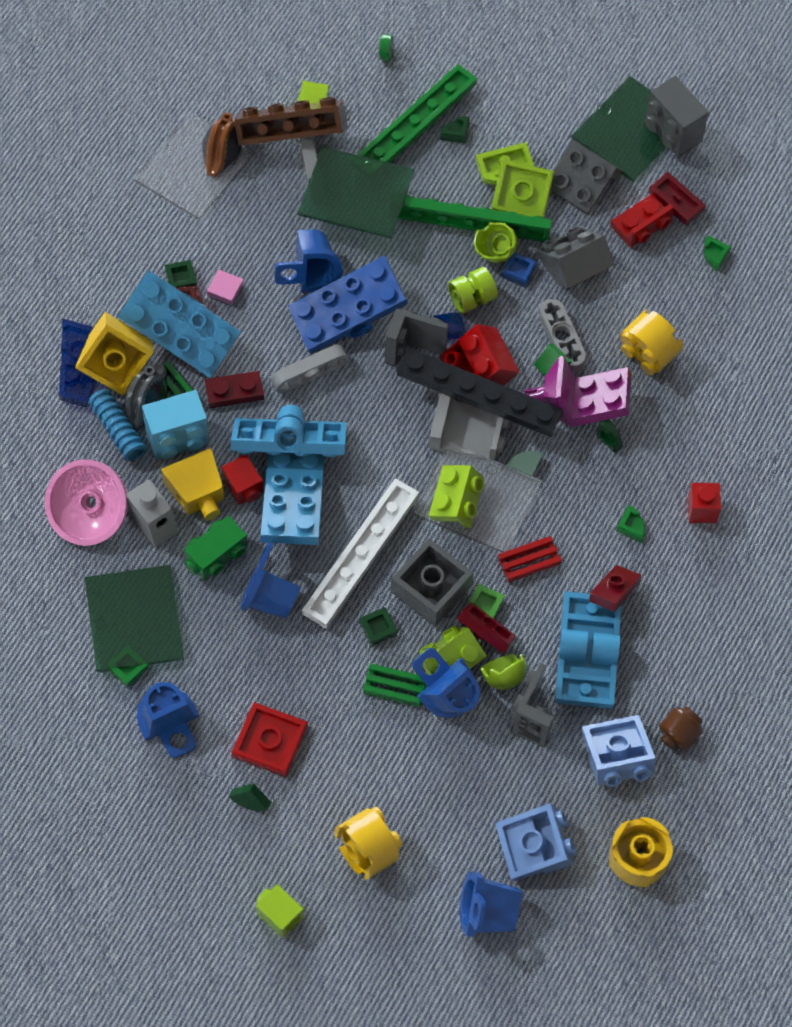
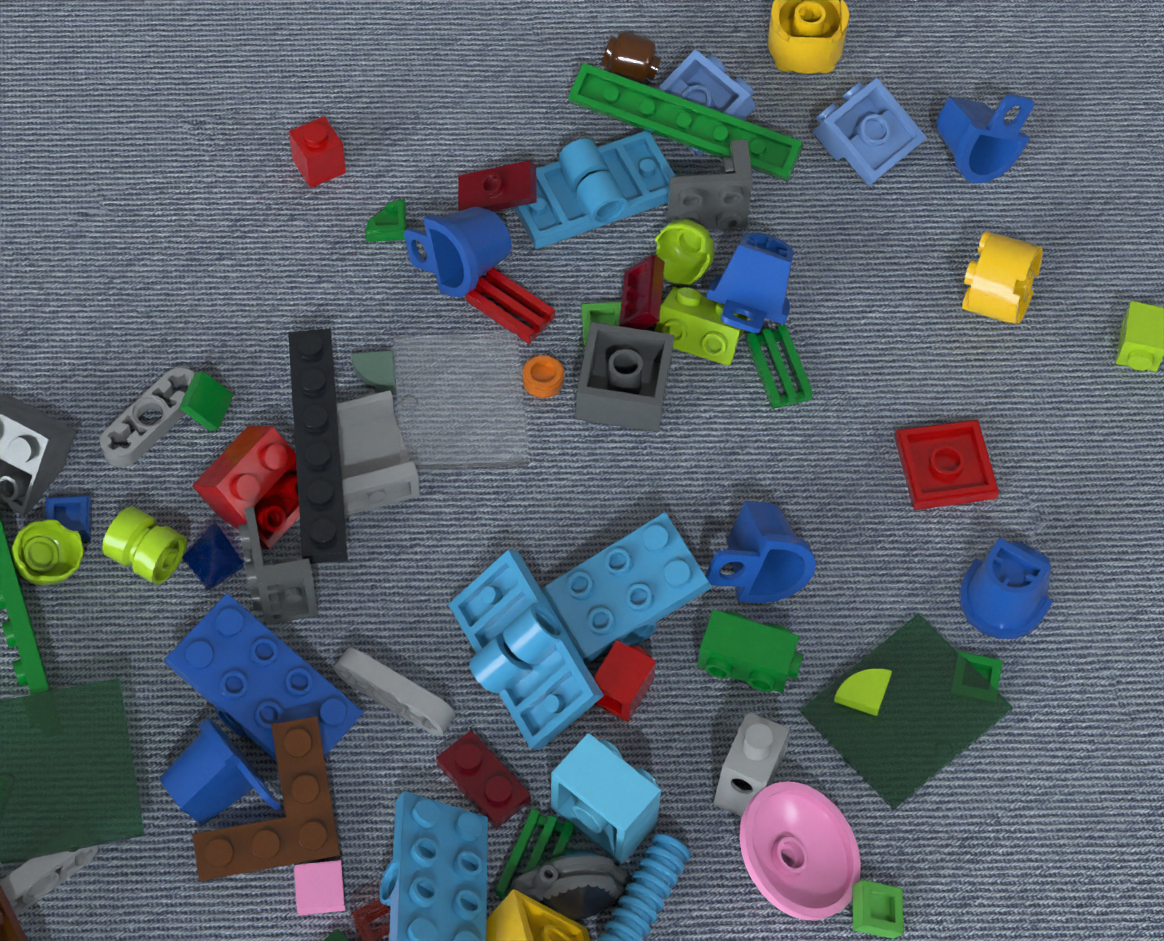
camera: 120 degrees left, 5 degrees down
yellow torso [161,448,224,520] -> none
dark green tile [228,783,272,811] -> none
white plate [302,478,419,629] -> none
dark green tile [359,607,398,647] -> none
lime bracket [429,465,484,528] -> none
magenta plate [525,356,632,427] -> none
dark green tile [597,419,623,453] -> none
yellow brick [620,310,684,376] -> none
none -> reddish brown plate [192,716,340,882]
none -> blue container [404,206,512,297]
none -> orange tile [522,355,564,398]
none -> green plate [568,63,803,182]
none -> lime tile [834,669,892,716]
none -> bright green tile [852,879,904,939]

